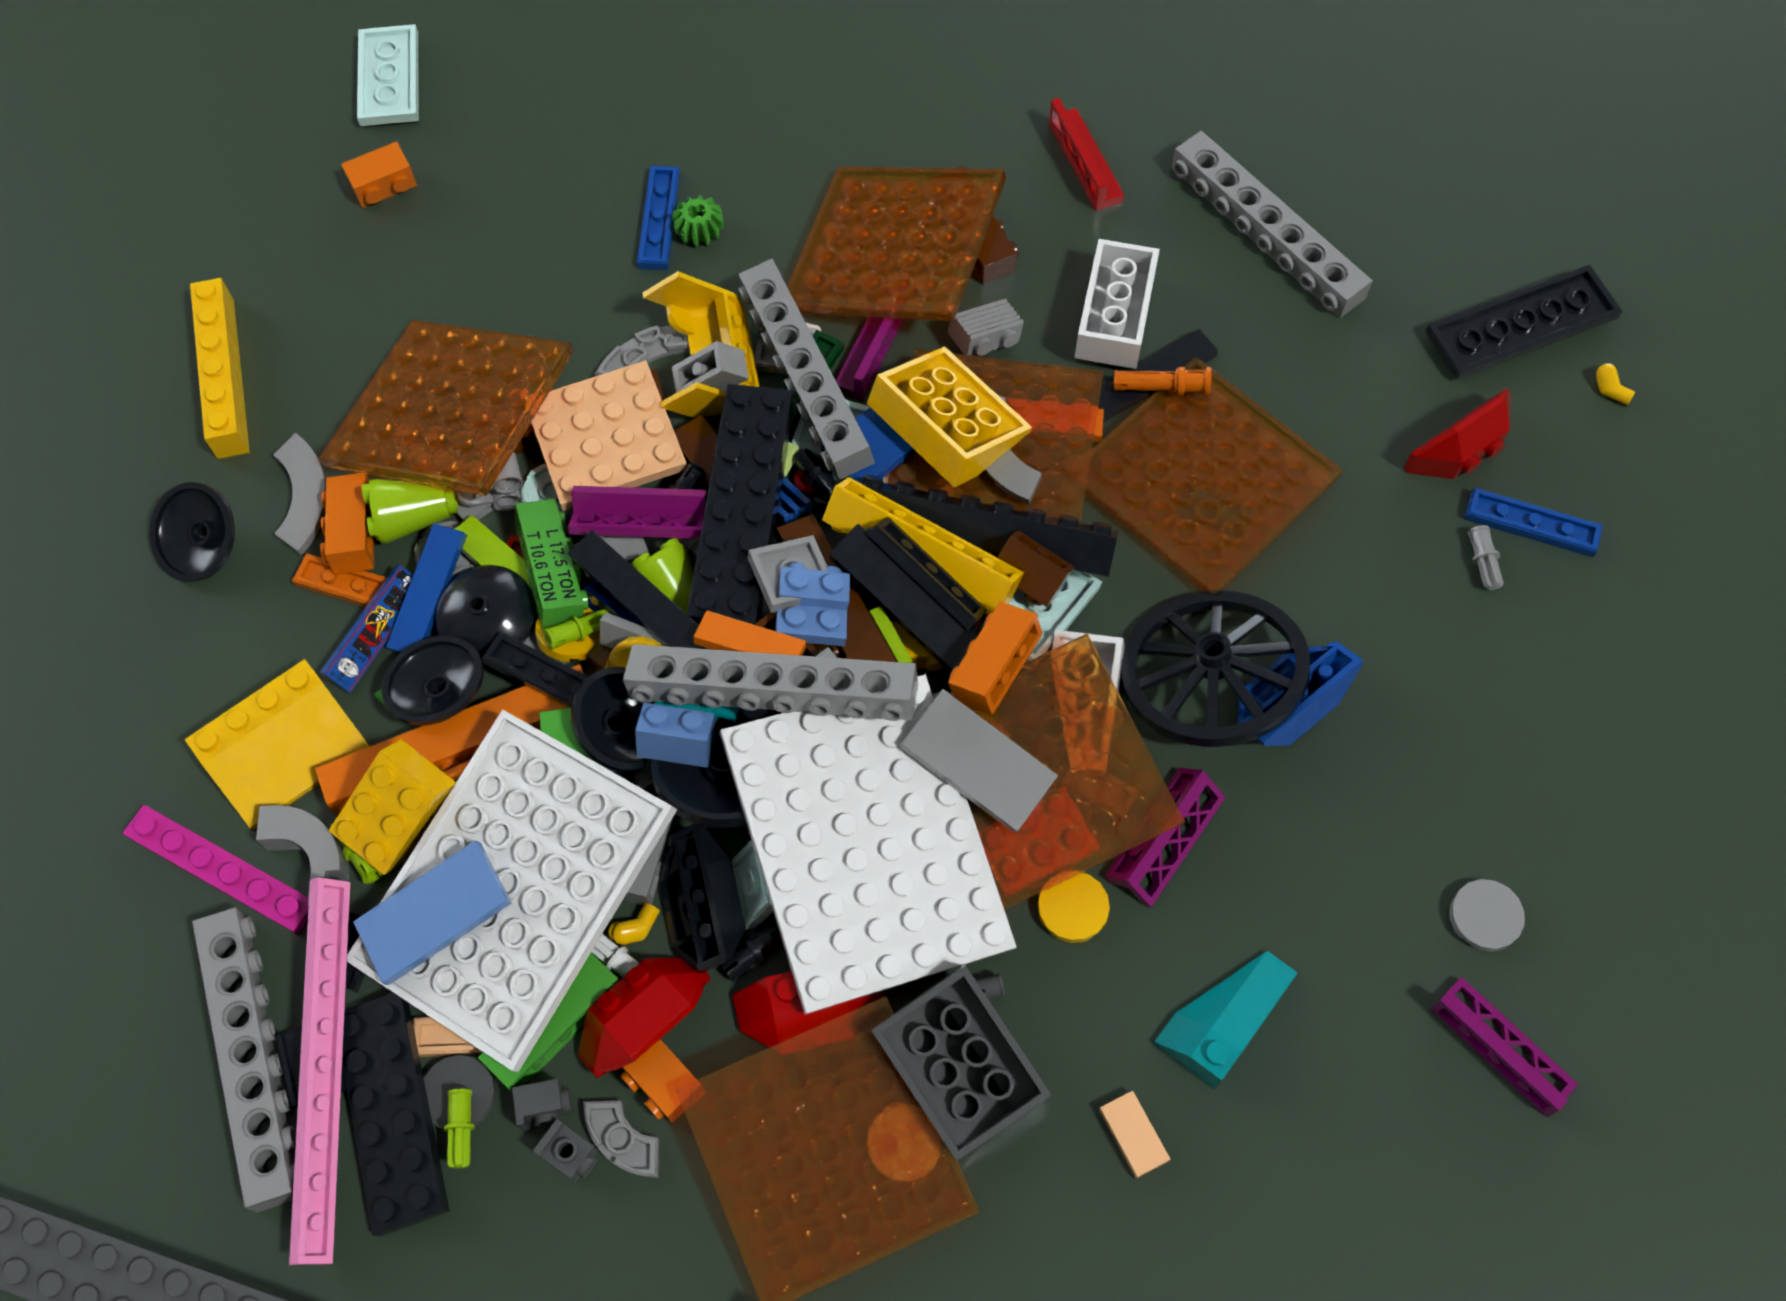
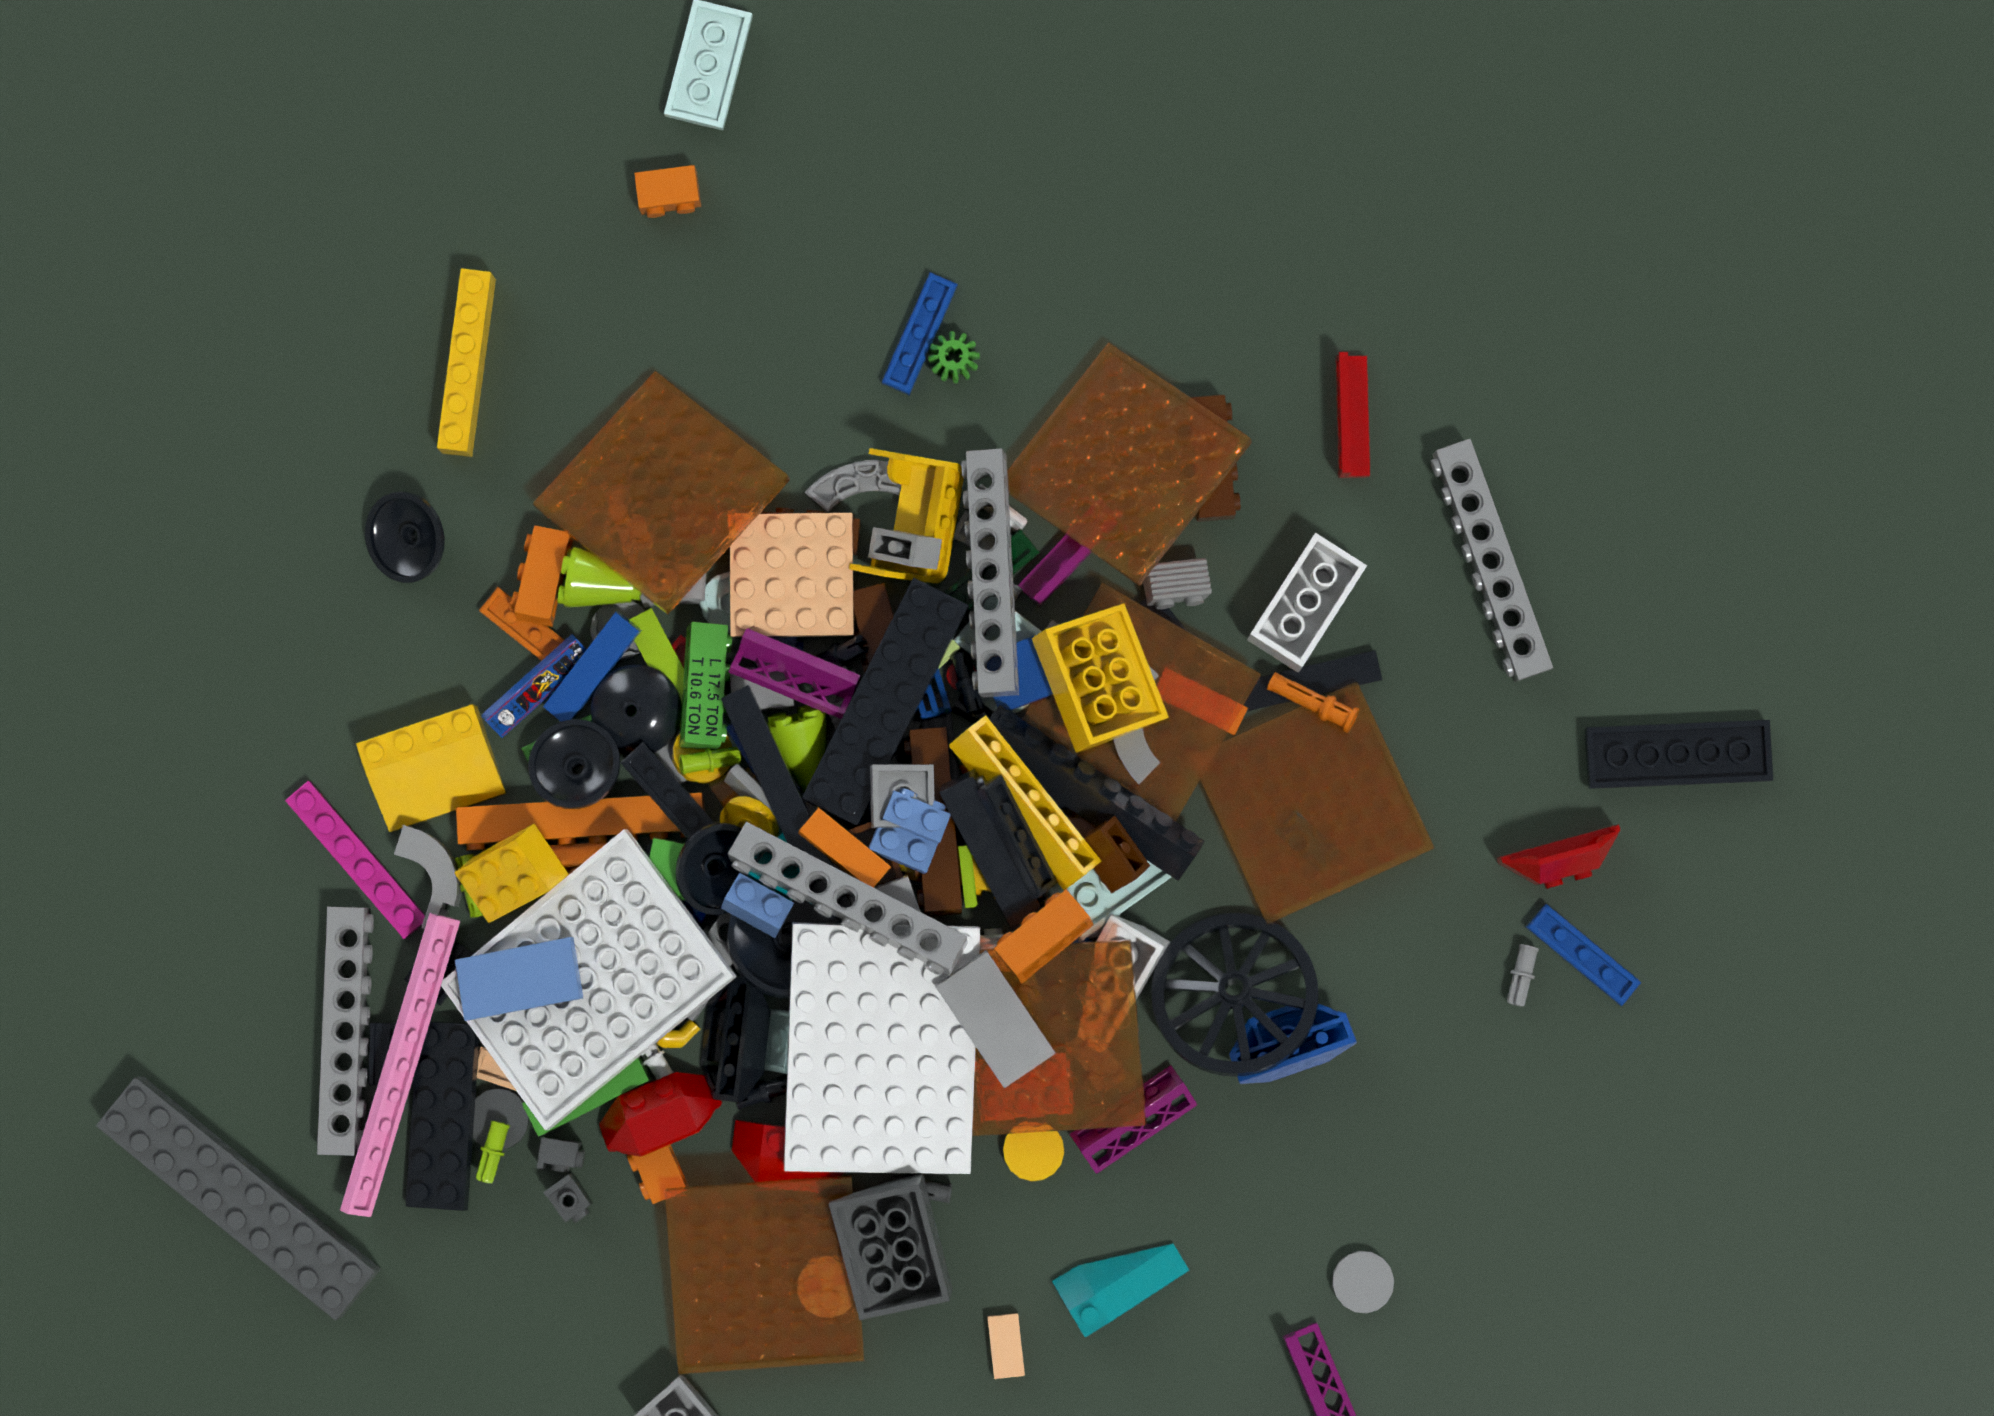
camera: 20 degrees right, 20 degrees up
light grey tile [273,433,326,556] -> none
light grey tile [584,1101,660,1179] -> none
yellow arm [1596,363,1635,406] -> none

